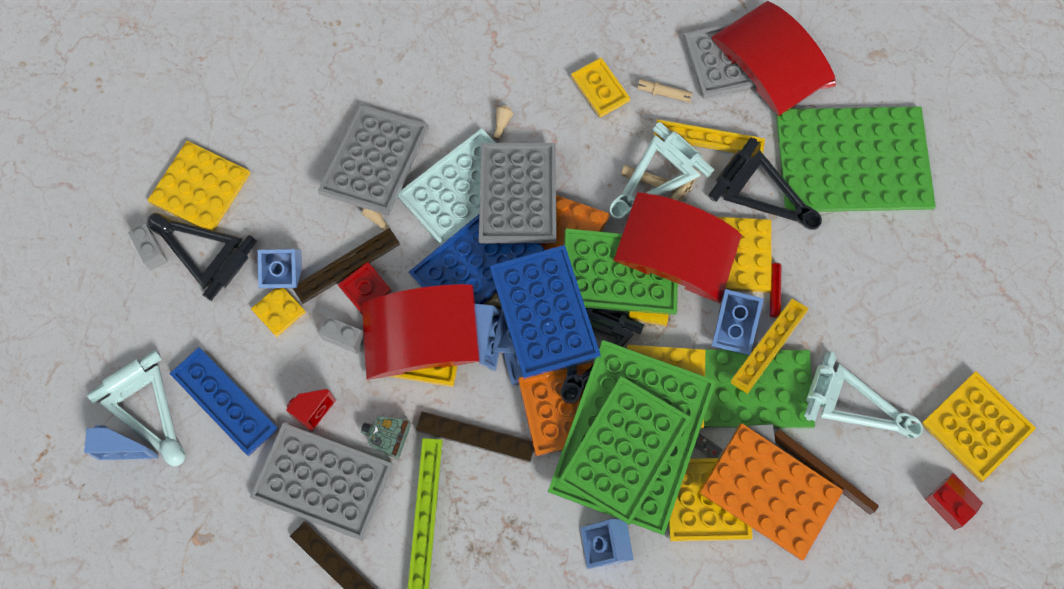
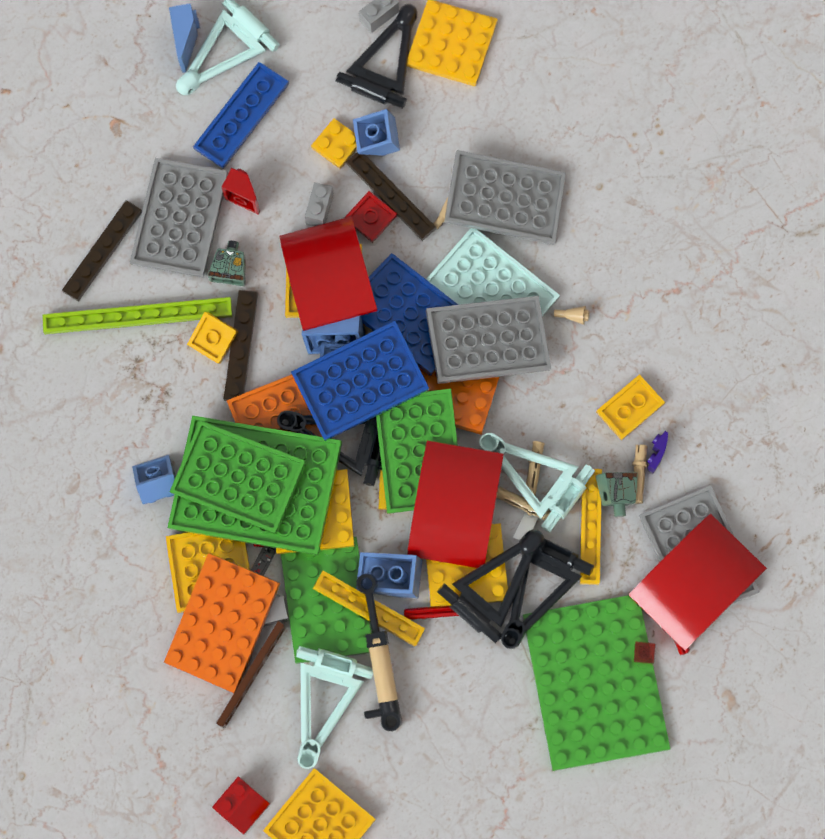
camera: 85 degrees right, 5 degrees up
none -> yellow tile [187,312,238,364]
none -> piece [356,574,402,731]
none -> black piece [437,529,544,644]
none -> white sticker [513,512,538,540]
none -> sand green torso [596,472,638,517]
none -> clear red plate [633,642,655,664]
none -> dark purple slope [647,431,668,473]

